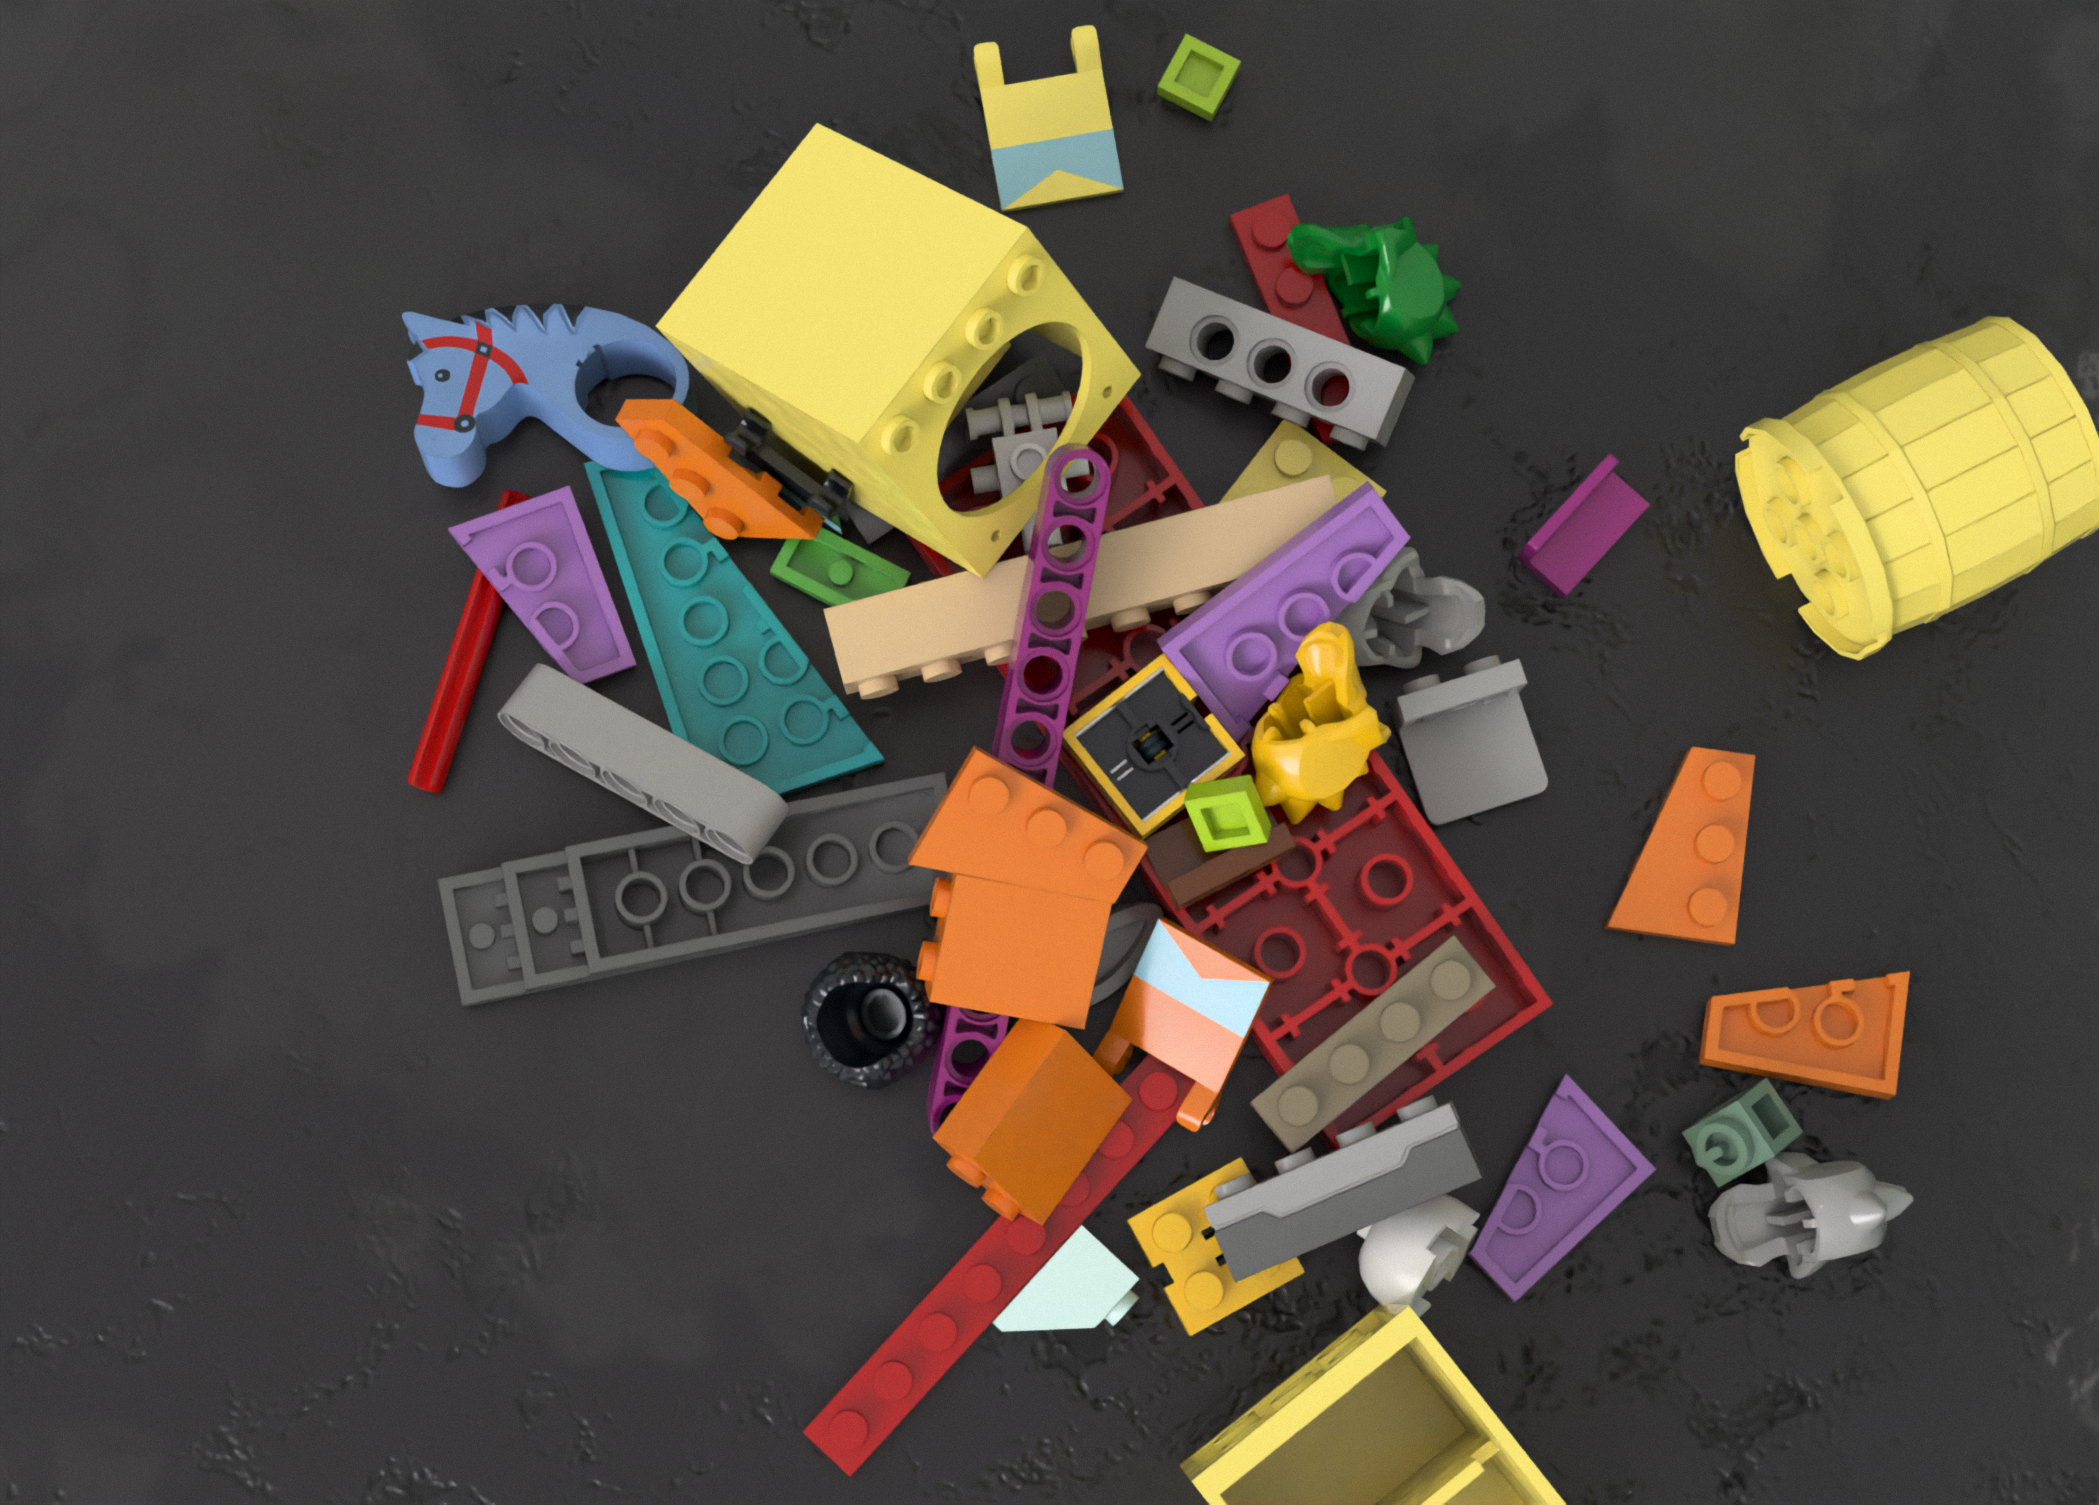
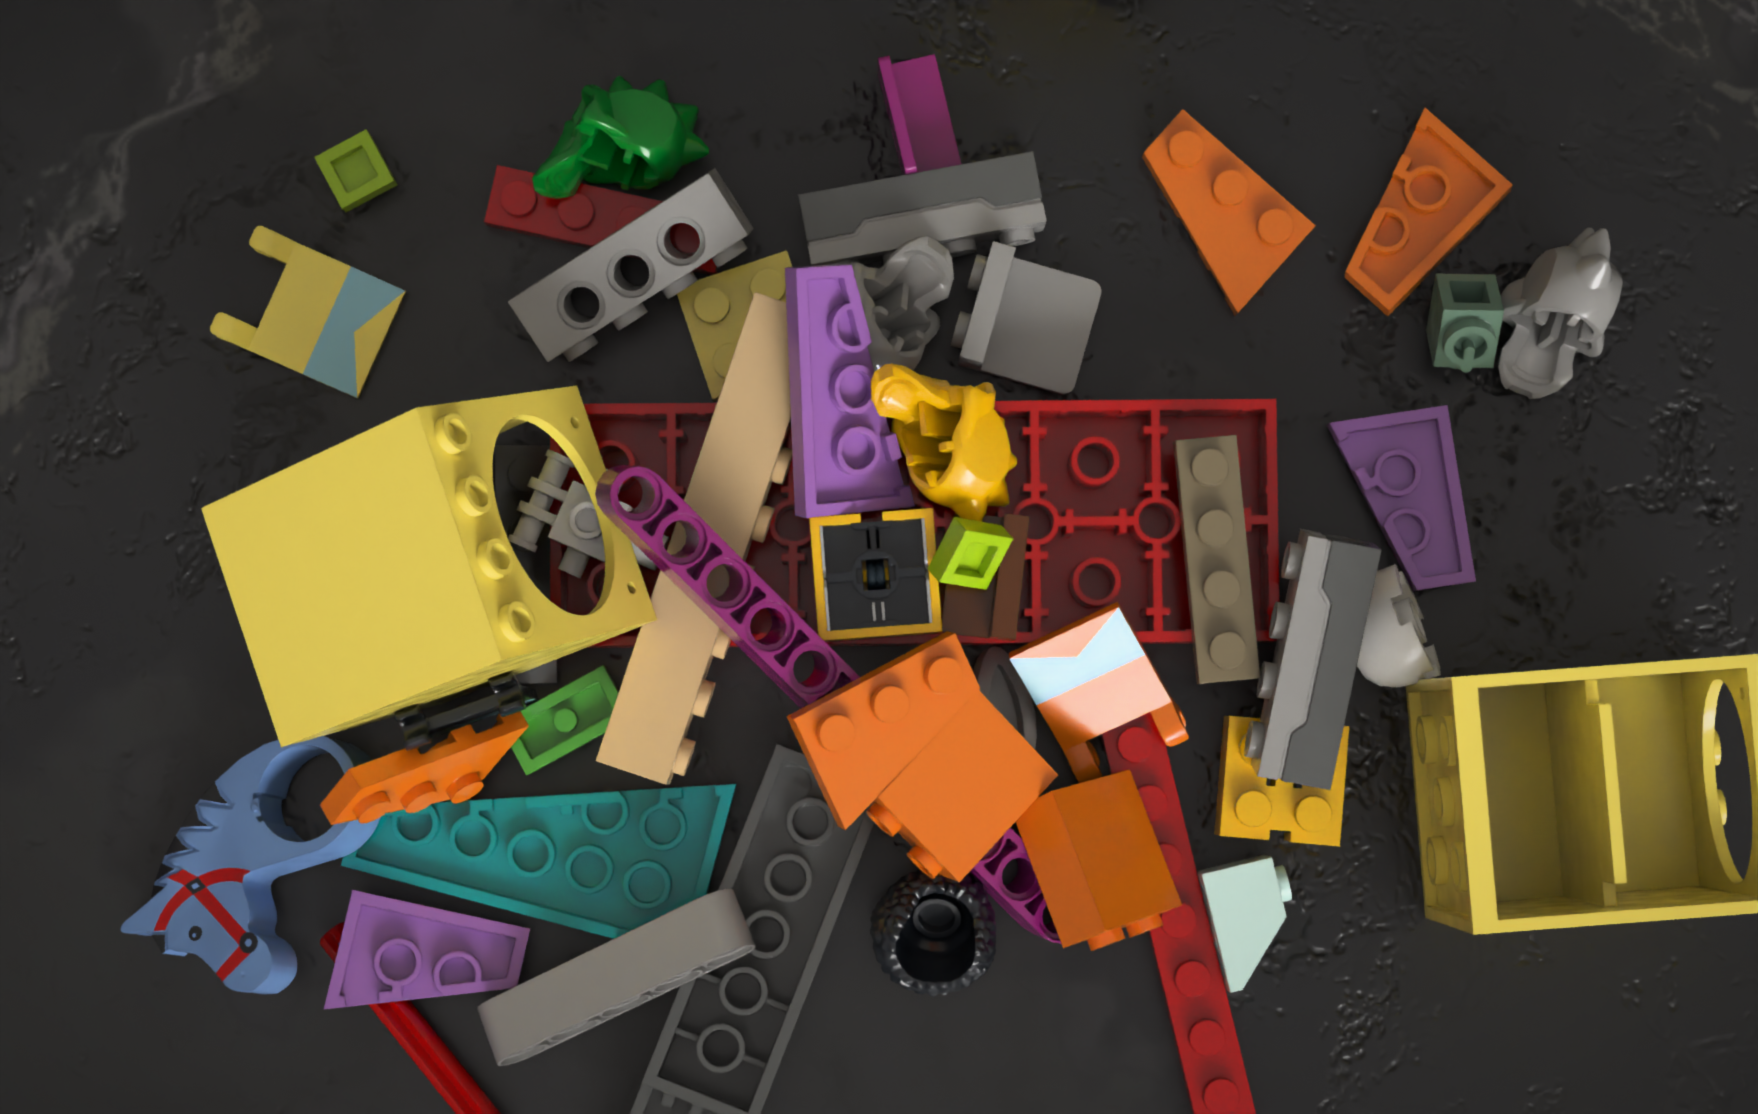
camera: 55 degrees left, 5 degrees up
none -> piece [798,151,1047,266]

